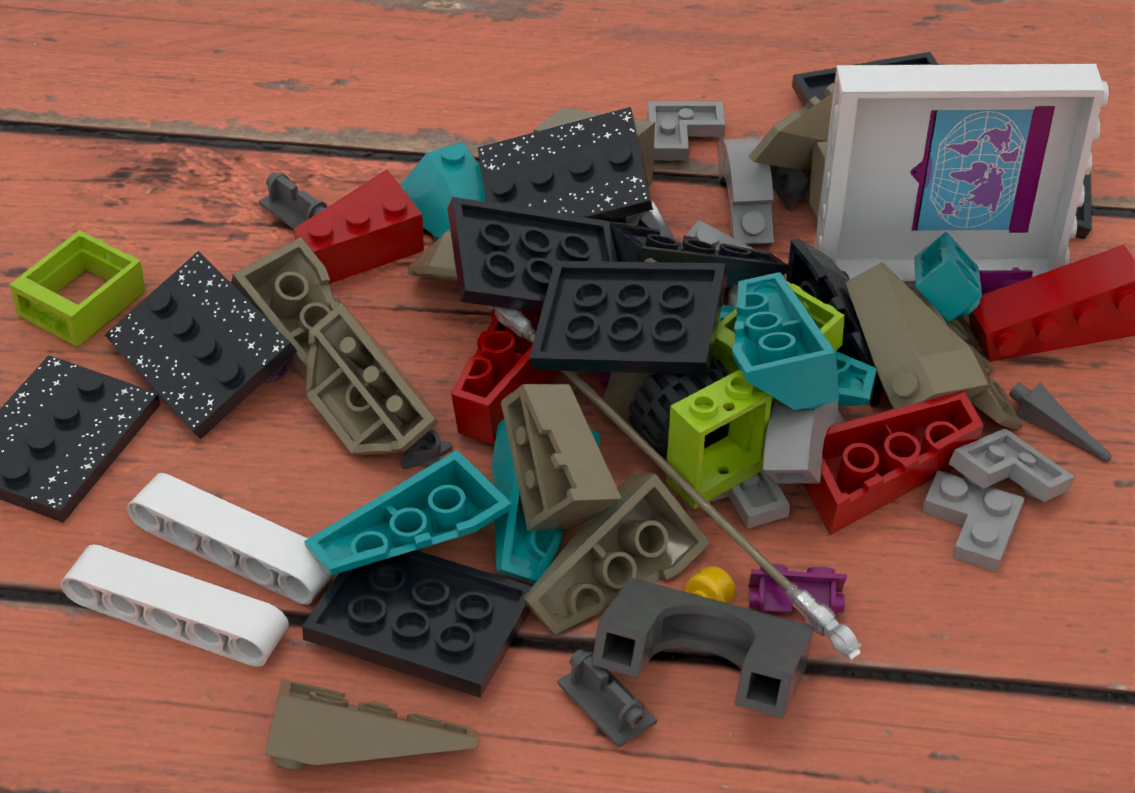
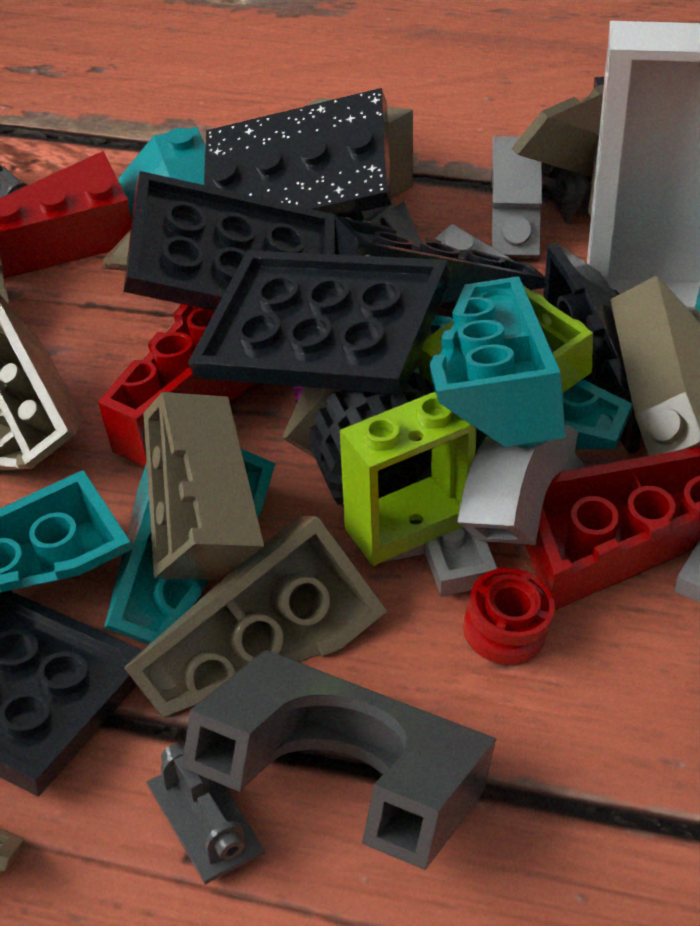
camera: 10 degrees right, 0 degrees up
dark grey plate [401,429,453,469] -> none
piece [487,306,862,660] -> none
light grey plate [647,101,725,162] -> none
yellow piece [684,566,736,604] -> none
magenta hinge [748,564,847,617] -> none
none -> red wheel [463,568,555,665]

